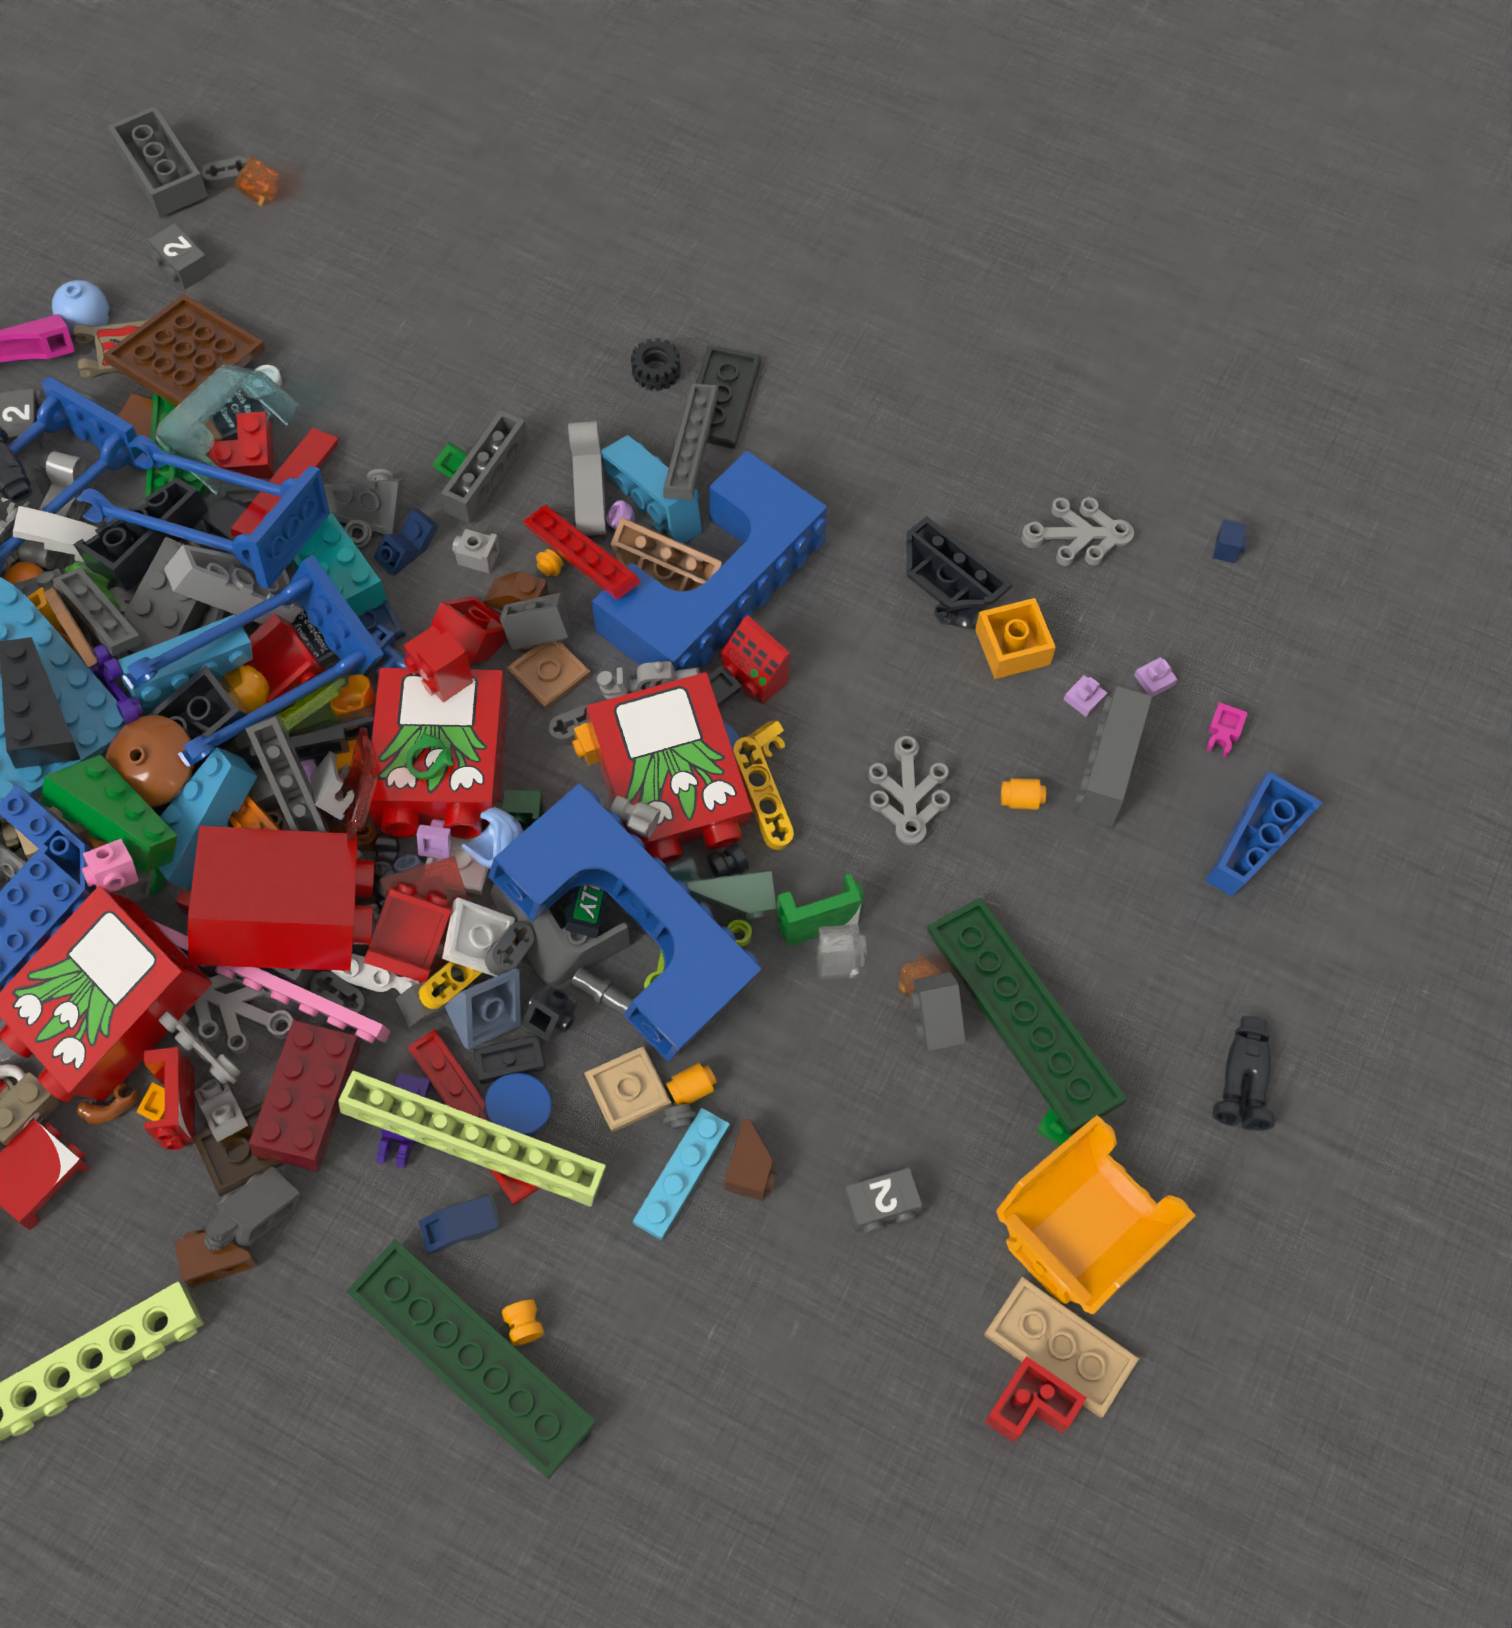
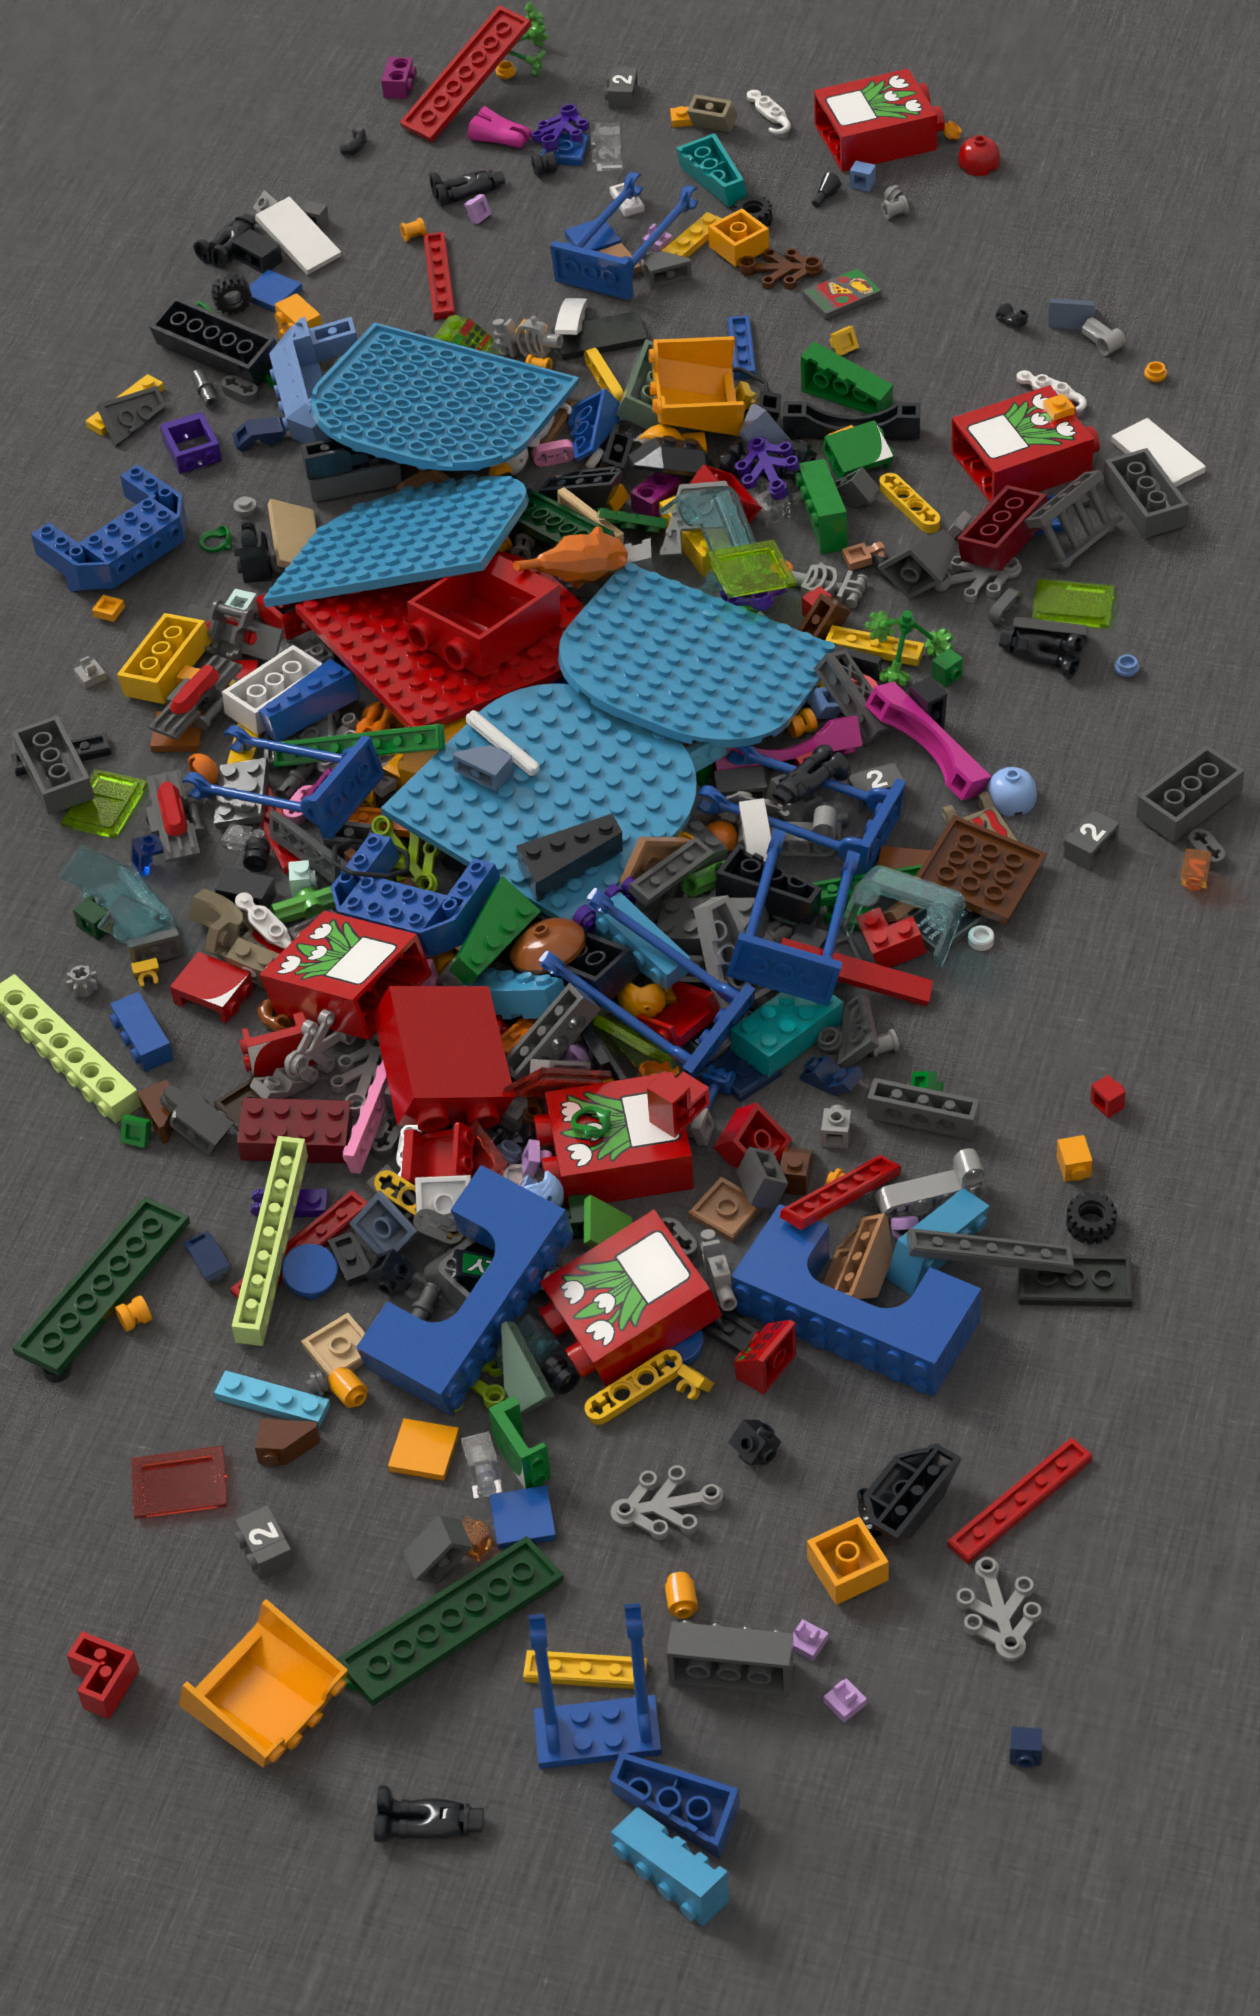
camera: 85 degrees right, 15 degrees down
bright pink brick [81,839,139,891] -> none
light grey piece [610,795,661,839] -> none
tan tile [984,1277,1139,1418] -> none
dark pink plate [1206,702,1248,758] -> none
none -> blue brick [109,991,174,1072]
none -> green tile [120,1114,151,1148]
none -> clear red piece [131,1445,227,1519]
none -> light orange tile [388,1418,460,1481]
none -> blue tile [489,1485,556,1550]
none -> yellow tile [523,1650,647,1689]
none -> blue piece [528,1603,662,1769]
none -> bright green tile [584,1195,632,1248]
none -> dark azure wedge [611,1807,729,1926]
none -> black brick [728,1420,782,1465]
none -> red tile [947,1437,1093,1565]
none -> light orange brick [1056,1135,1093,1182]
none -> red plate [1090,1075,1126,1118]

